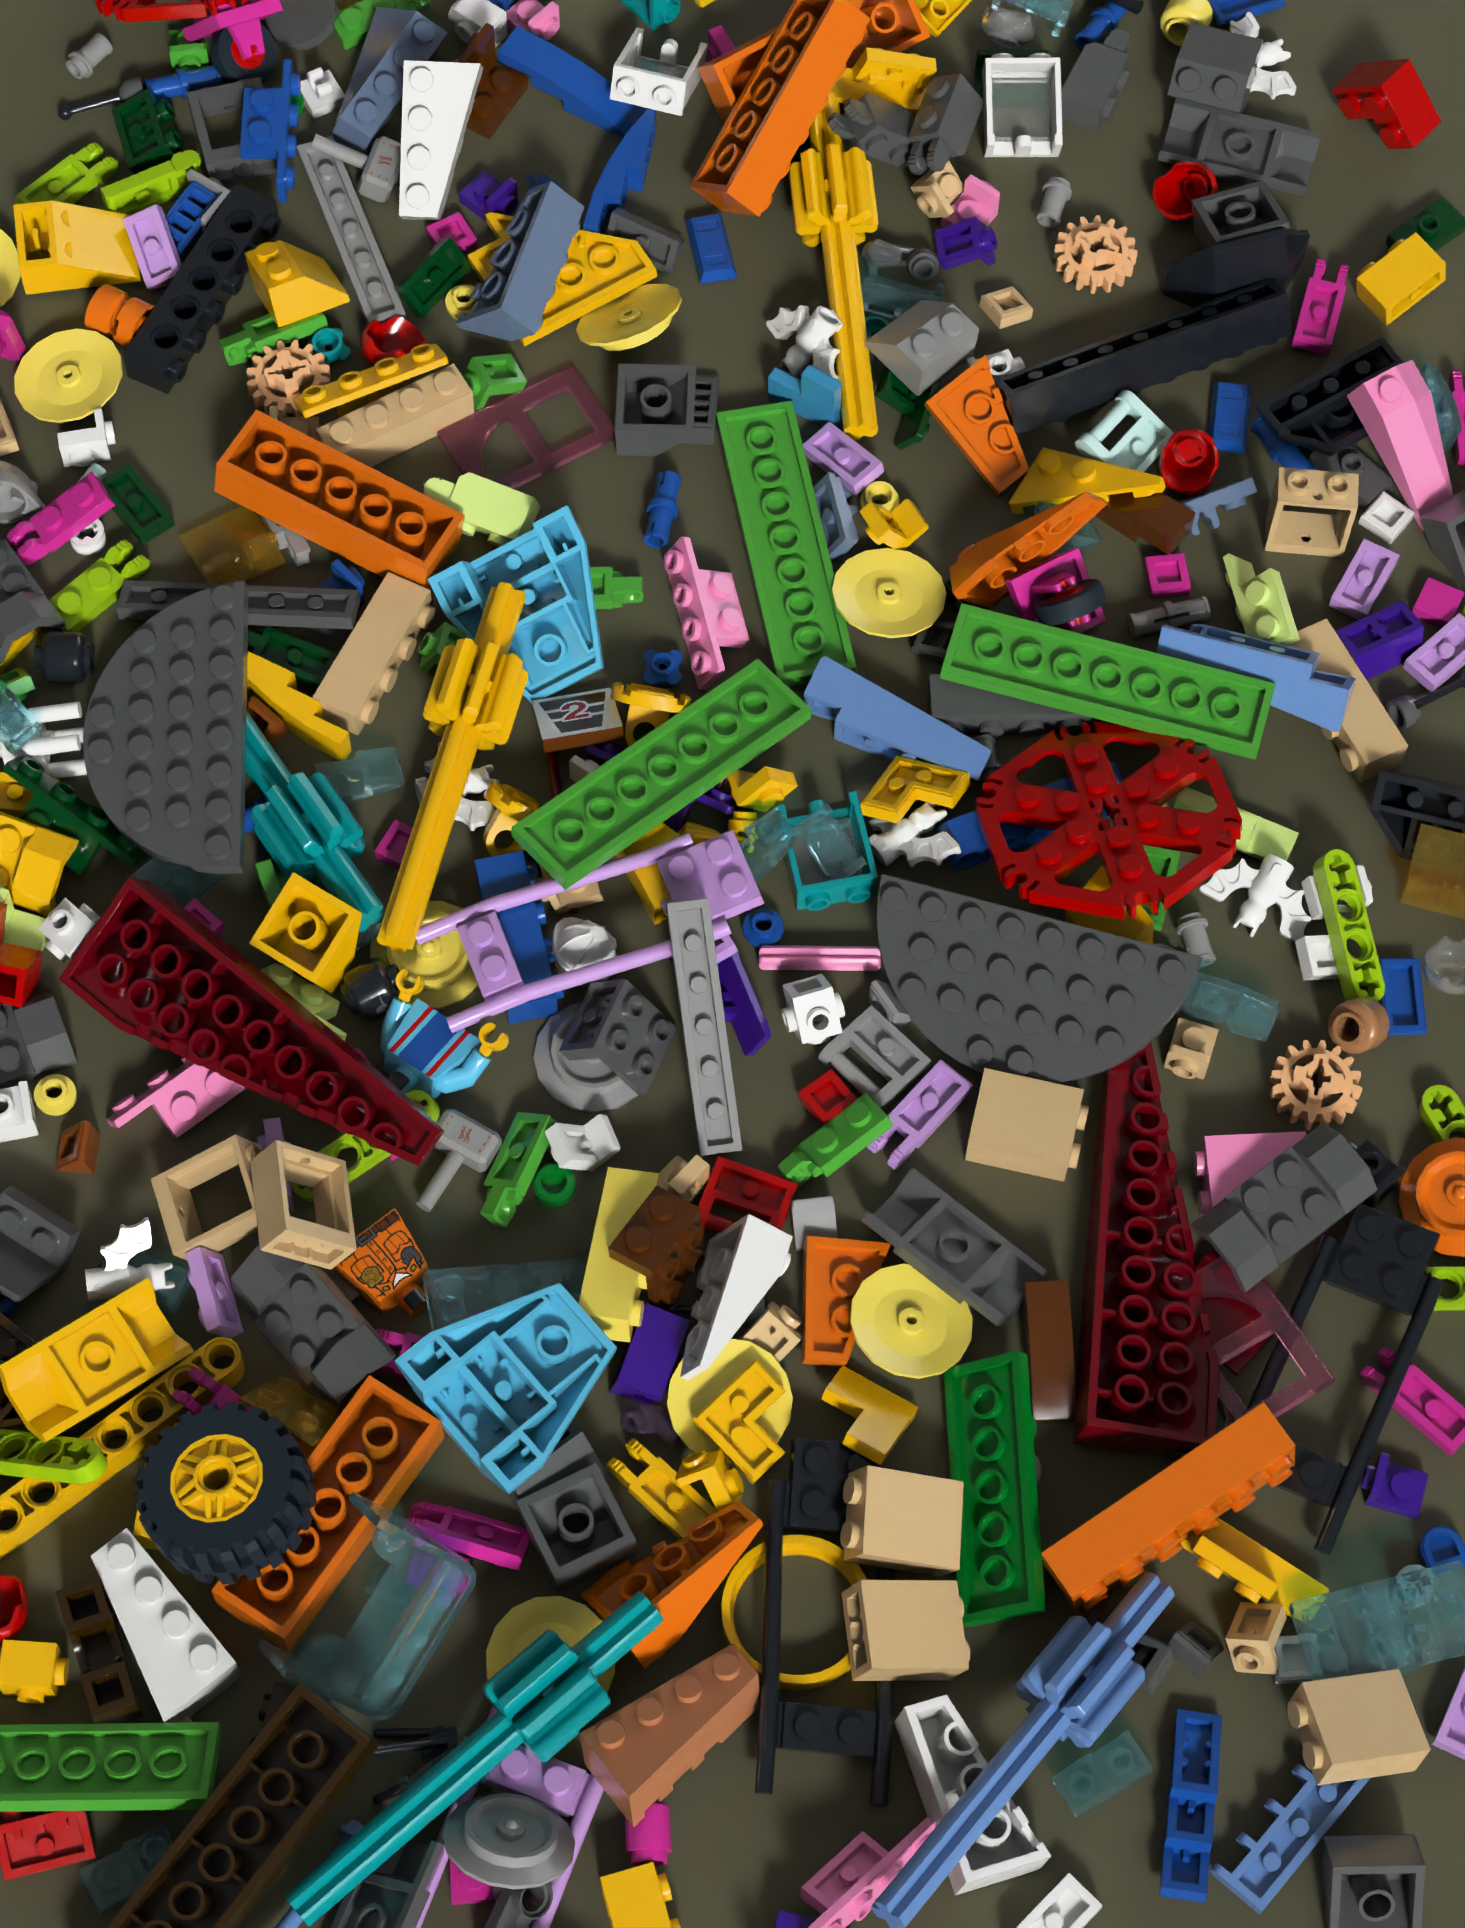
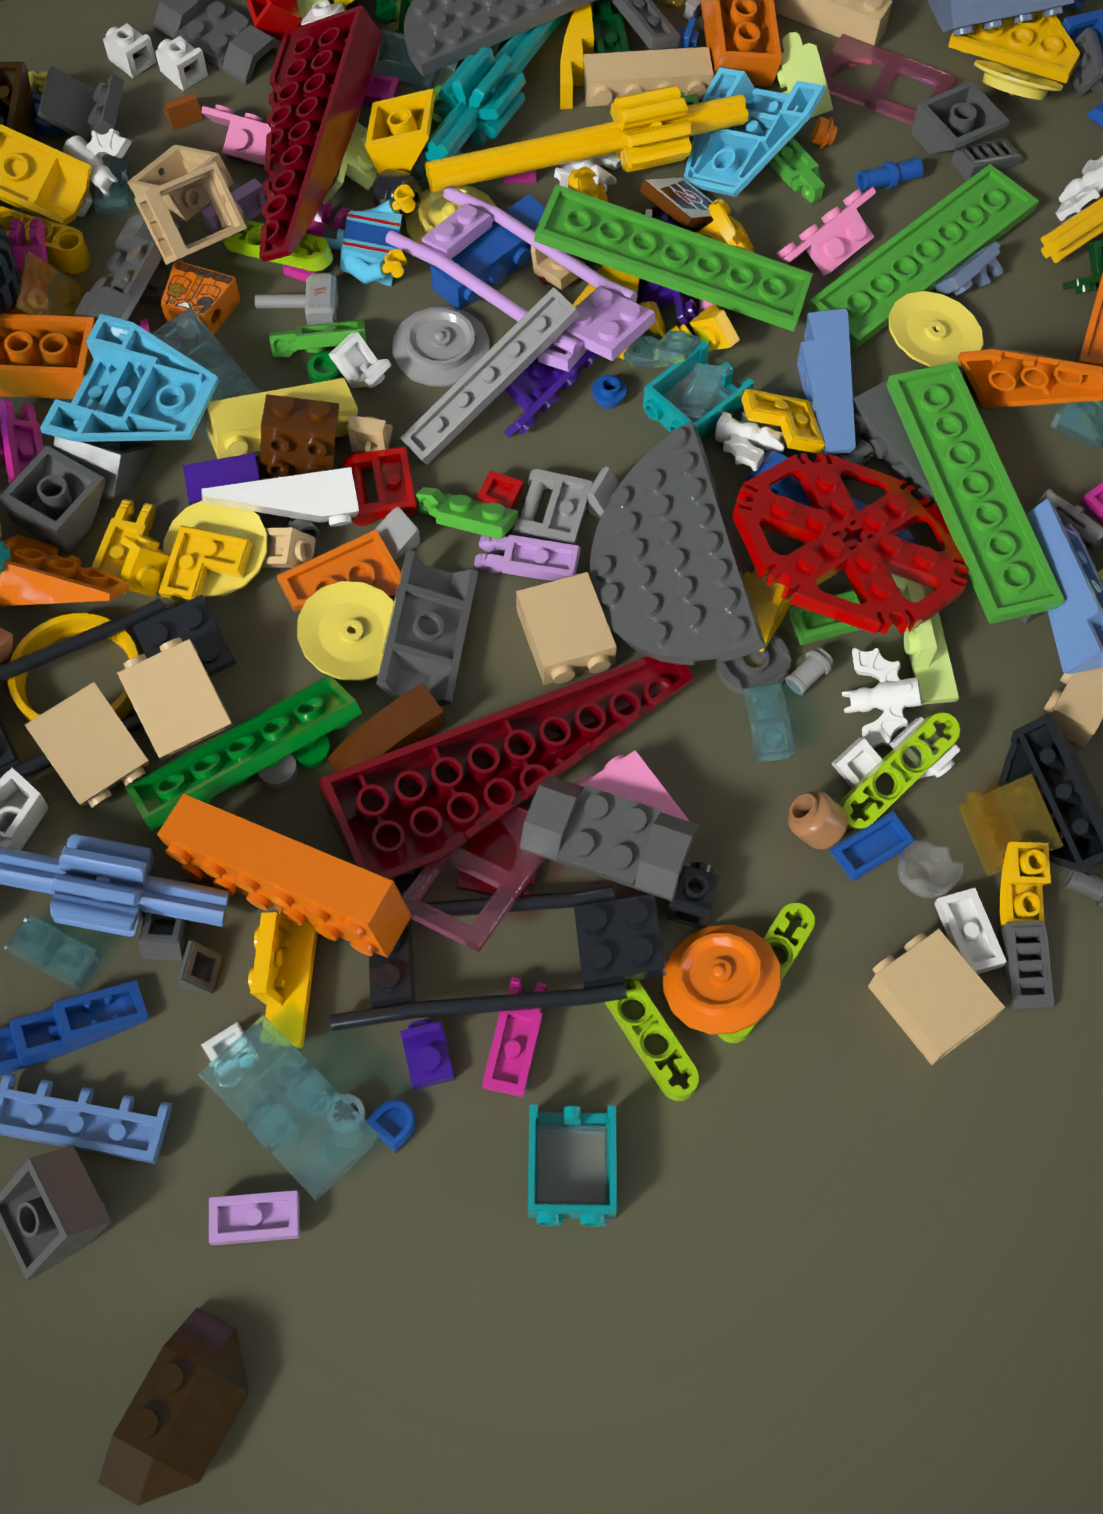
camera: 60 degrees right, 0 degrees up
light yellow plate [34,1074,77,1116] -> none
lavender plate [186,1246,244,1339] -> none
dark orange slope [247,696,289,747] -> none
clear light blue slope [312,747,405,803] -> none
bright green bracket [463,353,527,410] -> none
white piece [552,917,617,983] -> none
dark grey bracket [559,979,676,1095] -> none
clear purple arm [620,1404,681,1448] -> none
blue plate [643,649,683,689] -> none
bright pink axle [758,945,881,971] -> none
dark azure tile [768,365,842,428] -> none
white brick [781,974,845,1044] -> none
lavender plate [803,421,884,496] -> none
yellow tile [821,1366,919,1465] -> none
yellow bracket [859,499,929,551] -> none
light yellow plate [860,481,899,512] -> none
dark pink plate [1005,547,1107,633] -> none
tan bracket [1164,1018,1219,1080] -> none
tan bracket [1225,1602,1287,1674] -> none
light nougat gear [1269,1040,1362,1130] -> none
tan brick [1287,1669,1431,1786] -> none

